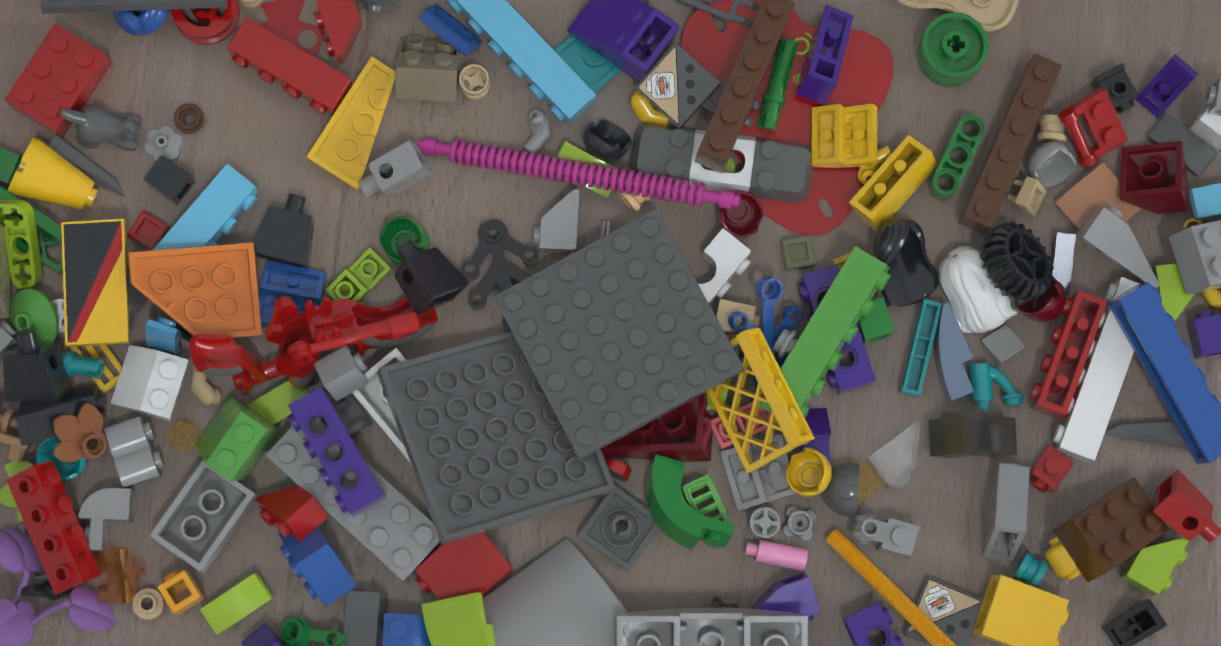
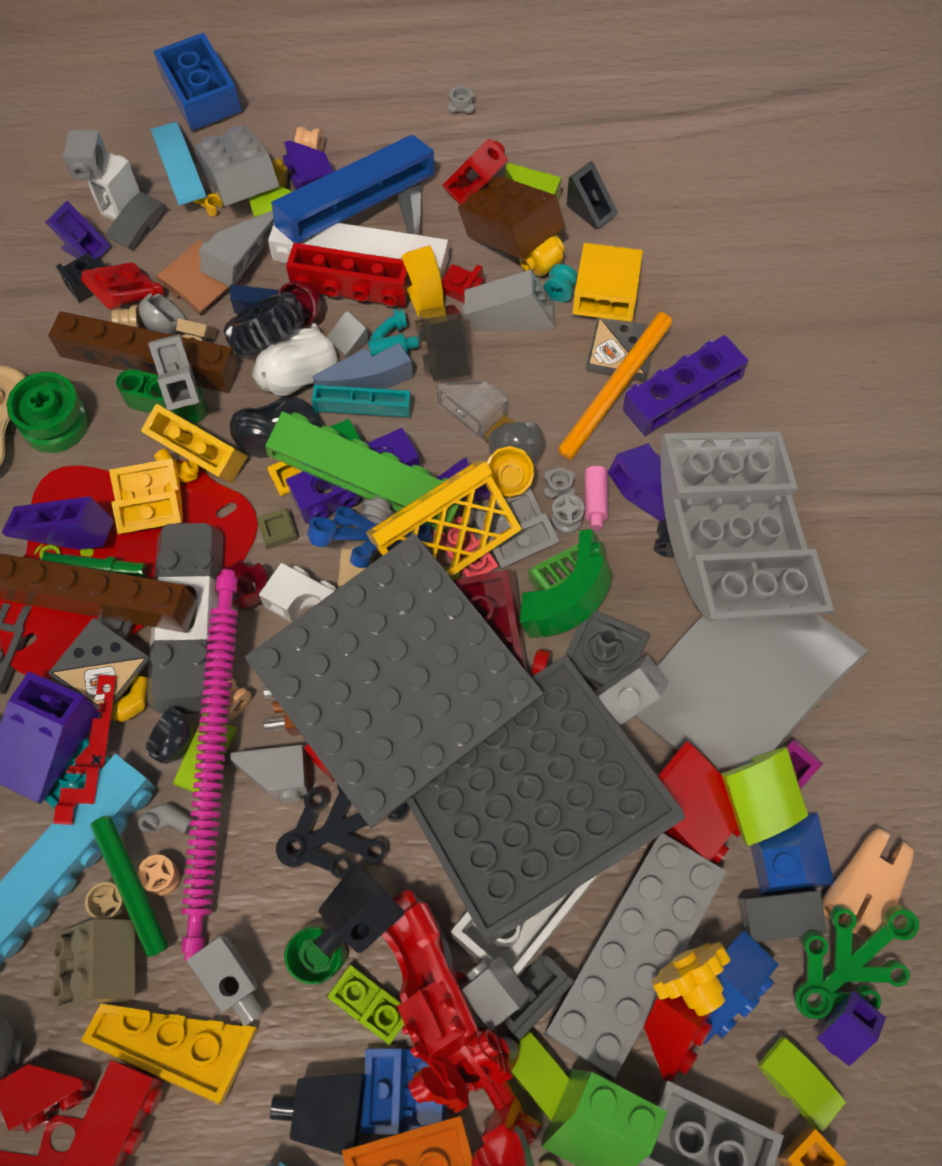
camera: 90 degrees left, 15 degrees down
dark purple brick [287,387,386,517] -> none
blue tile [419,4,482,56] -> none
light grey brick [851,513,919,559] -> none
dark red slope [1120,141,1188,214] -> none
none -> red piece [53,675,116,825]
none -> green axle [90,816,168,957]
none -> light nougat wheel [137,854,181,897]
none -> light grey brick [148,334,199,411]
none -> yellow slope [401,245,444,317]
none -> light grey torso [594,654,669,725]
none -> yellow plant [651,942,731,1016]

